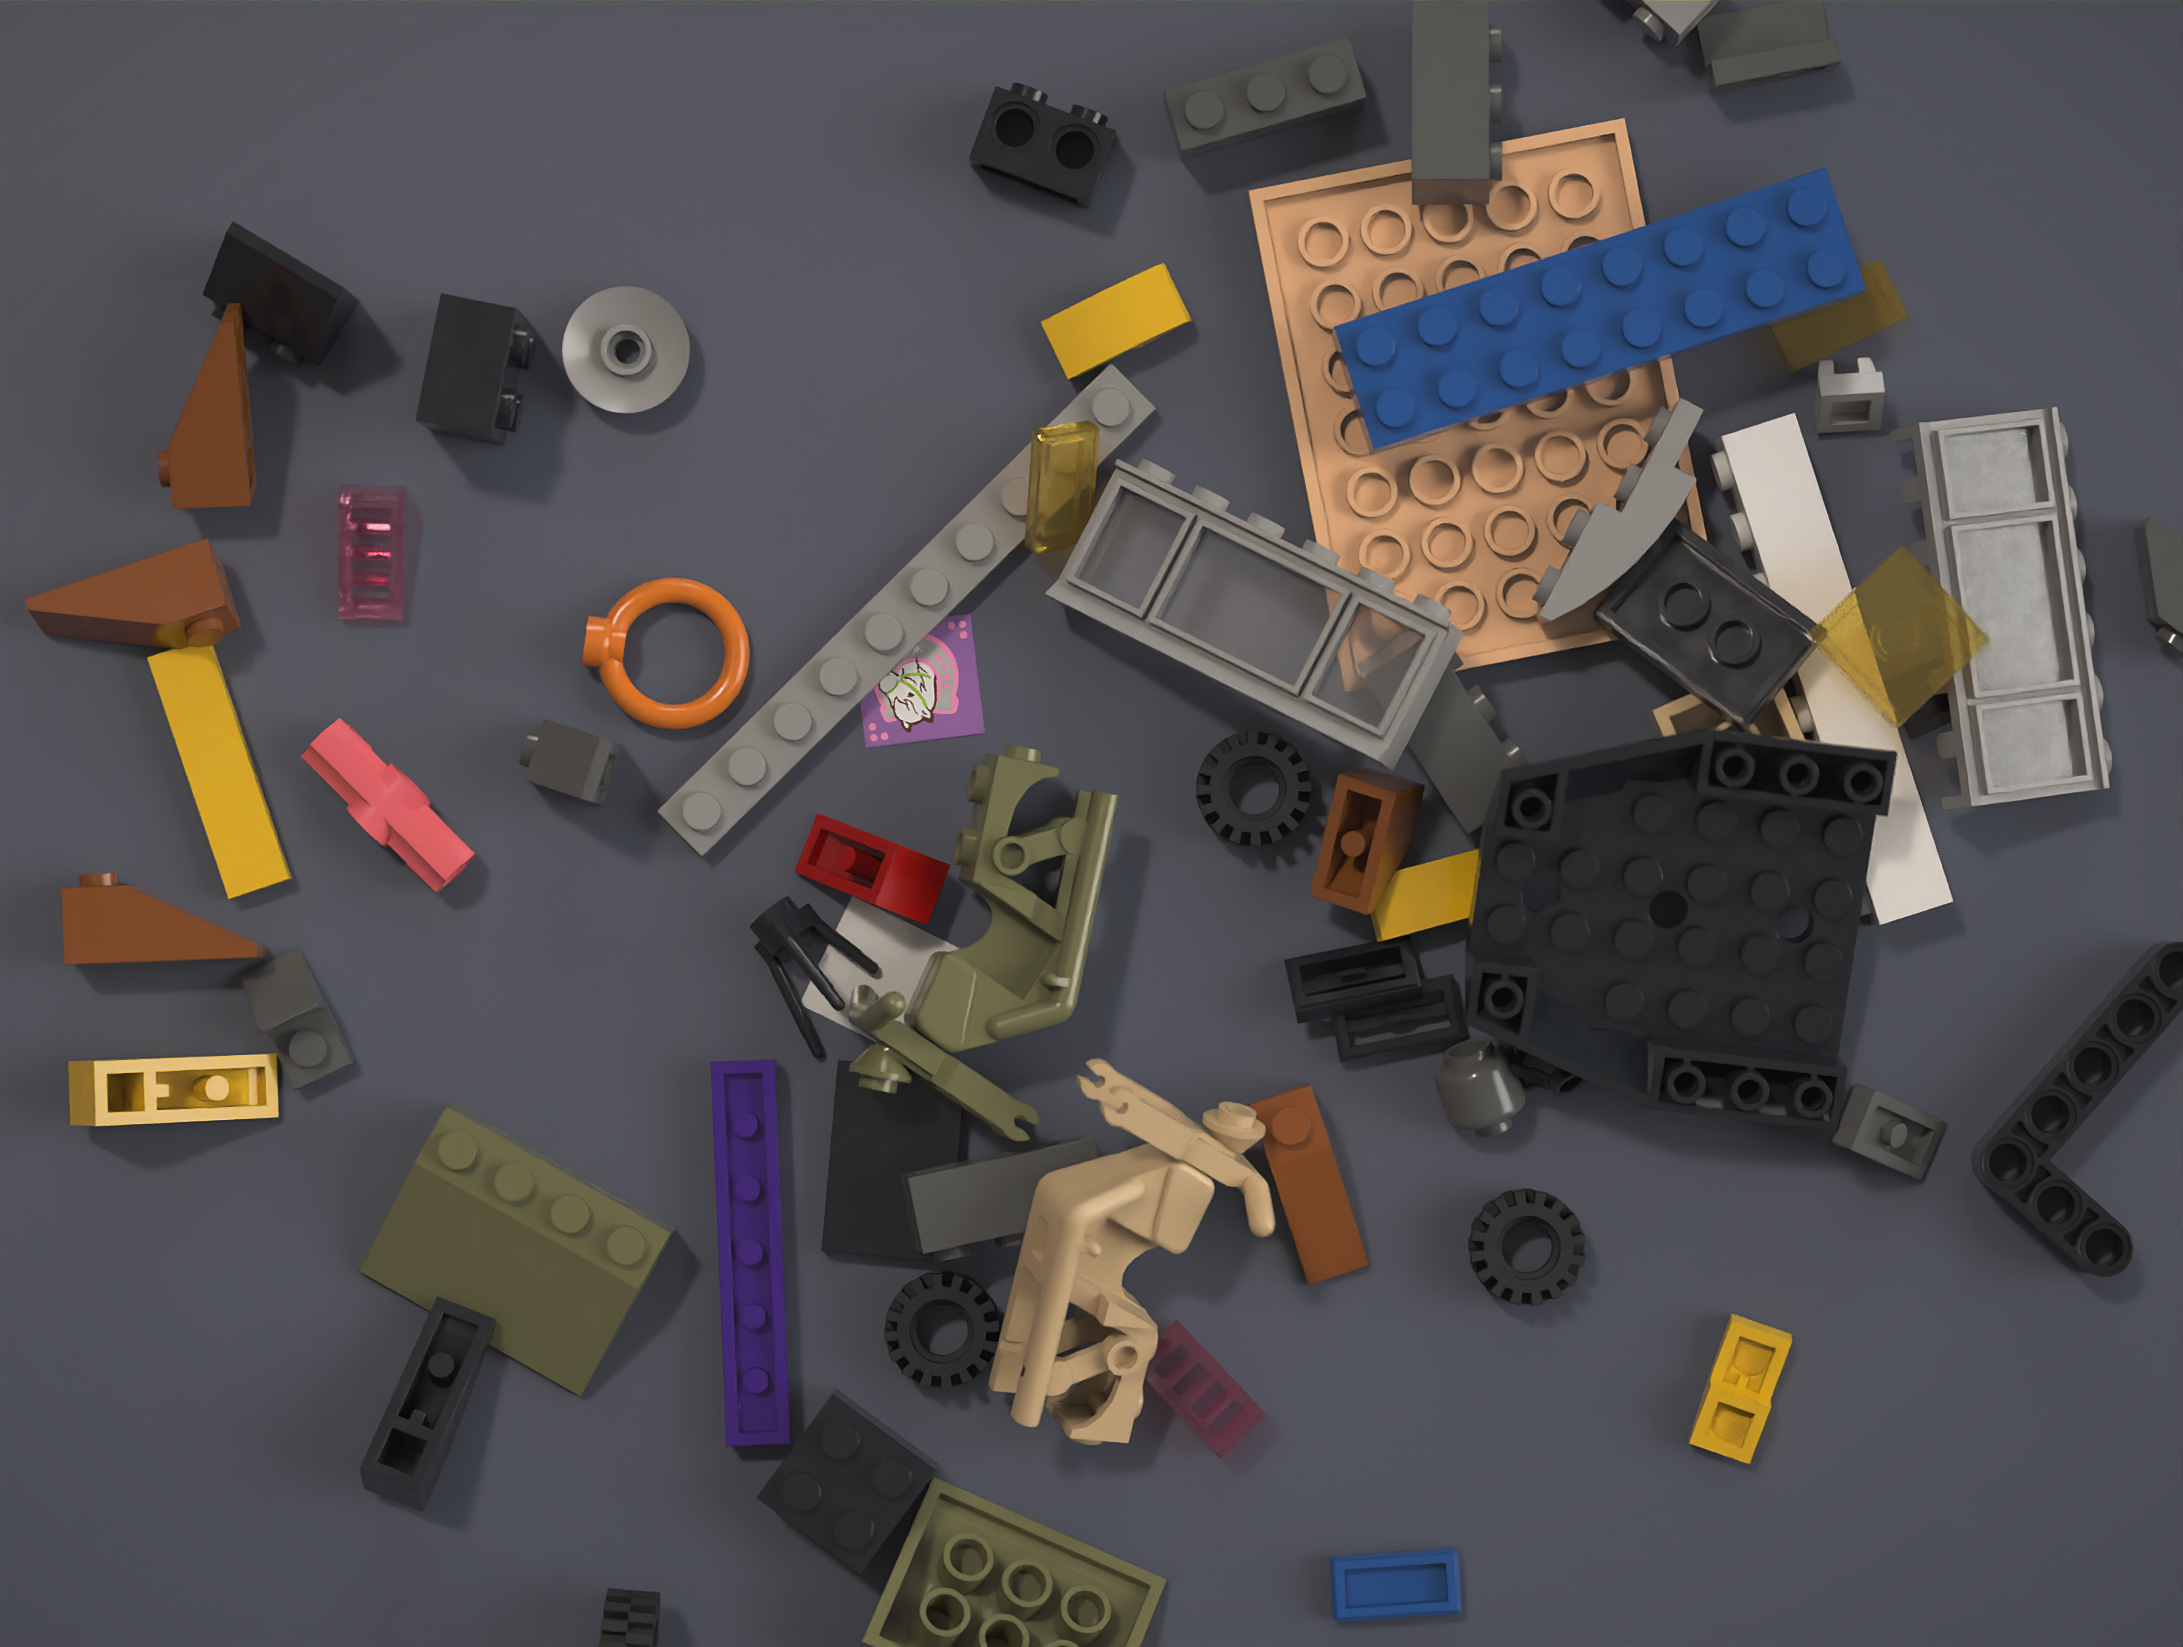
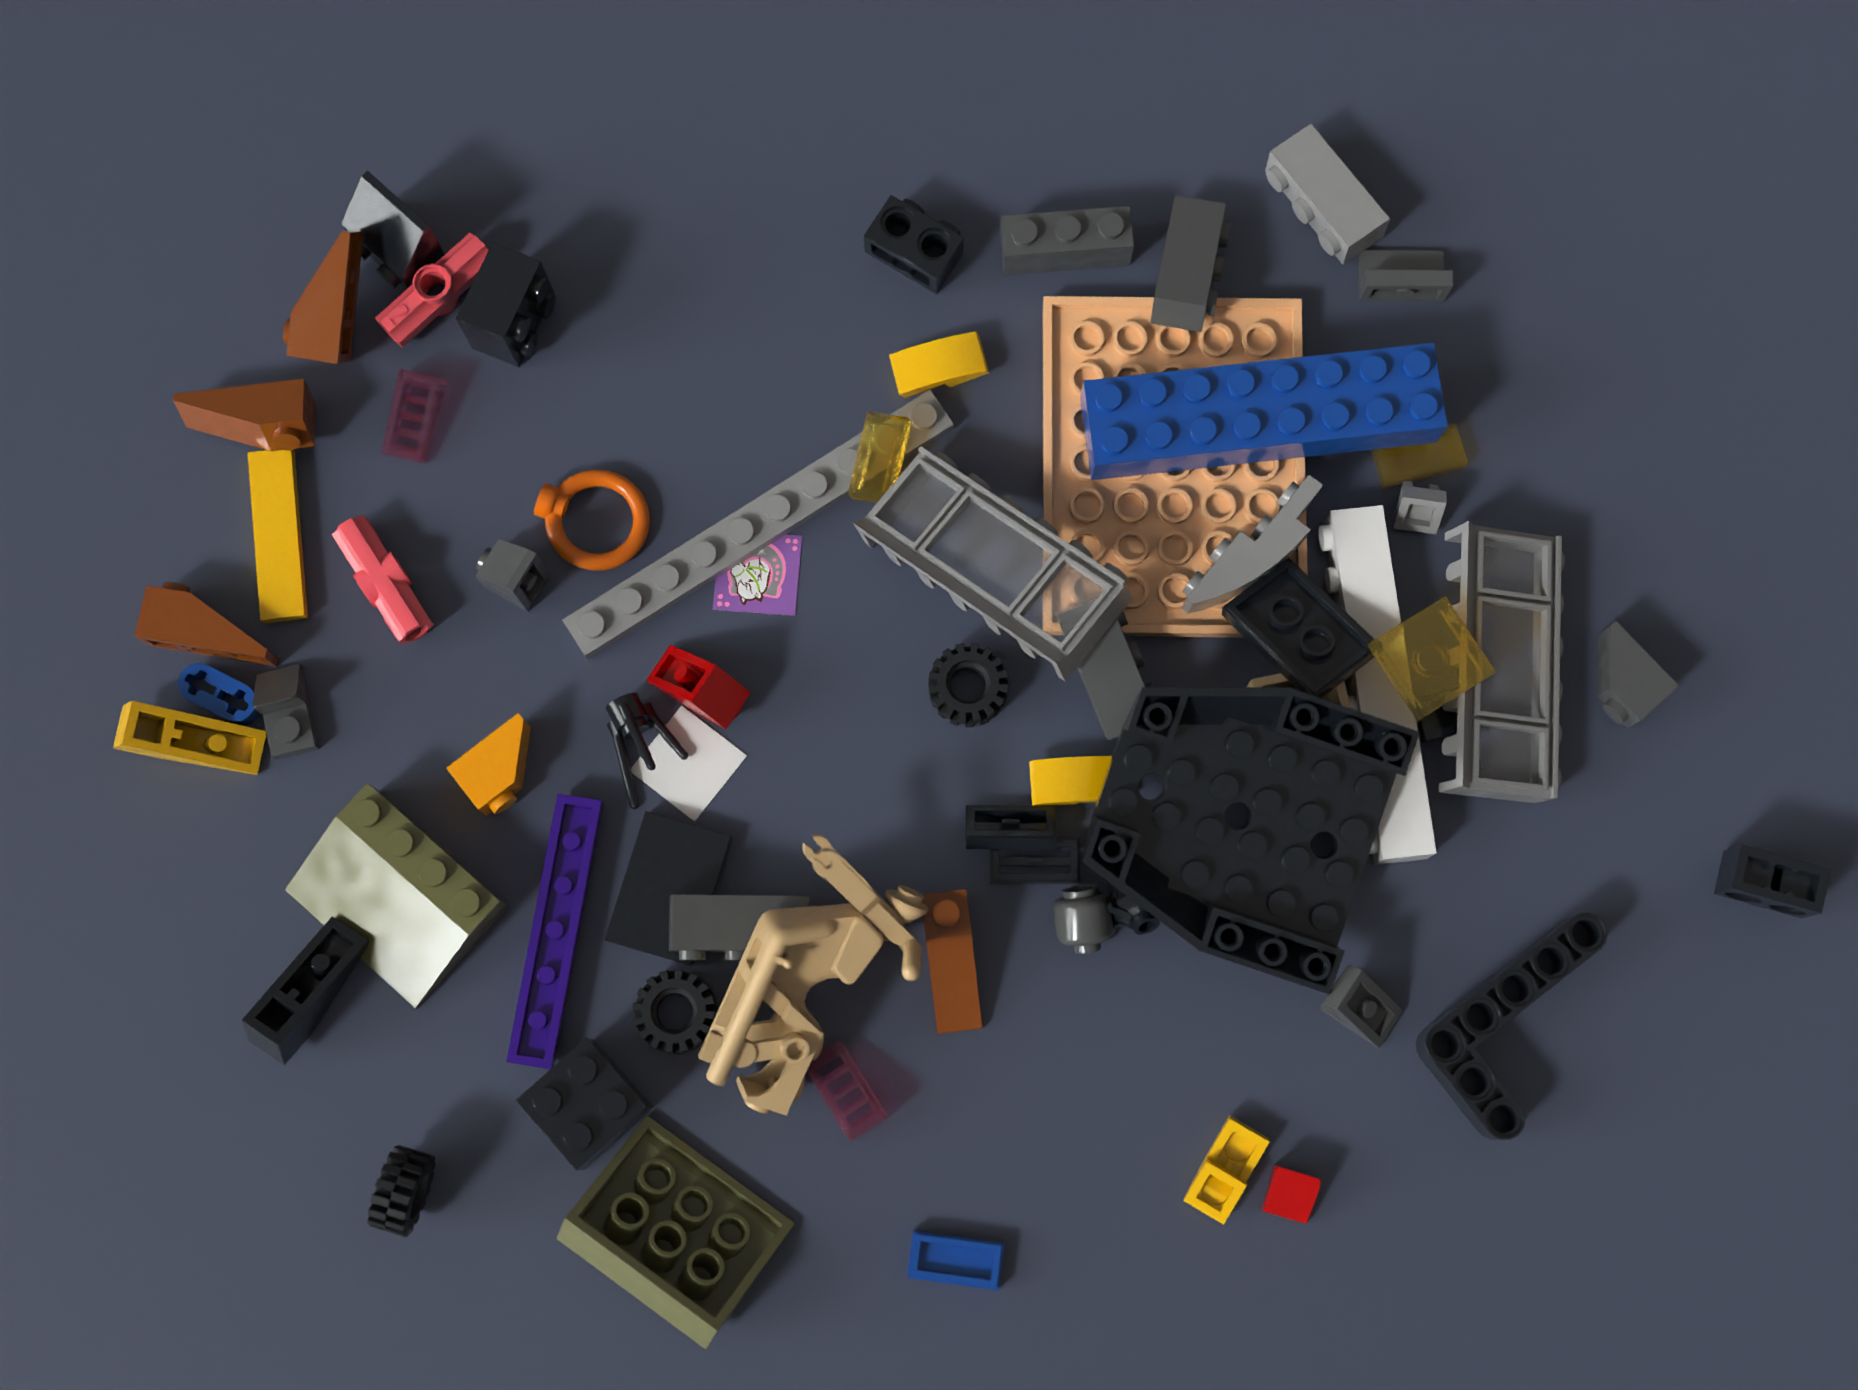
camera: 10 degrees right, 10 degrees down
light grey dish [562,286,690,414] -> none
olive piece [848,744,1119,1141] -> none
dark orange slope [1309,767,1425,915] -> none
black tyre [1468,1188,1586,1306] -> none
none -> blue beam [178,663,260,725]
none -> coral piece [375,233,488,348]
none -> light orange slope [446,713,531,816]
none -> red slope [1261,1166,1322,1224]

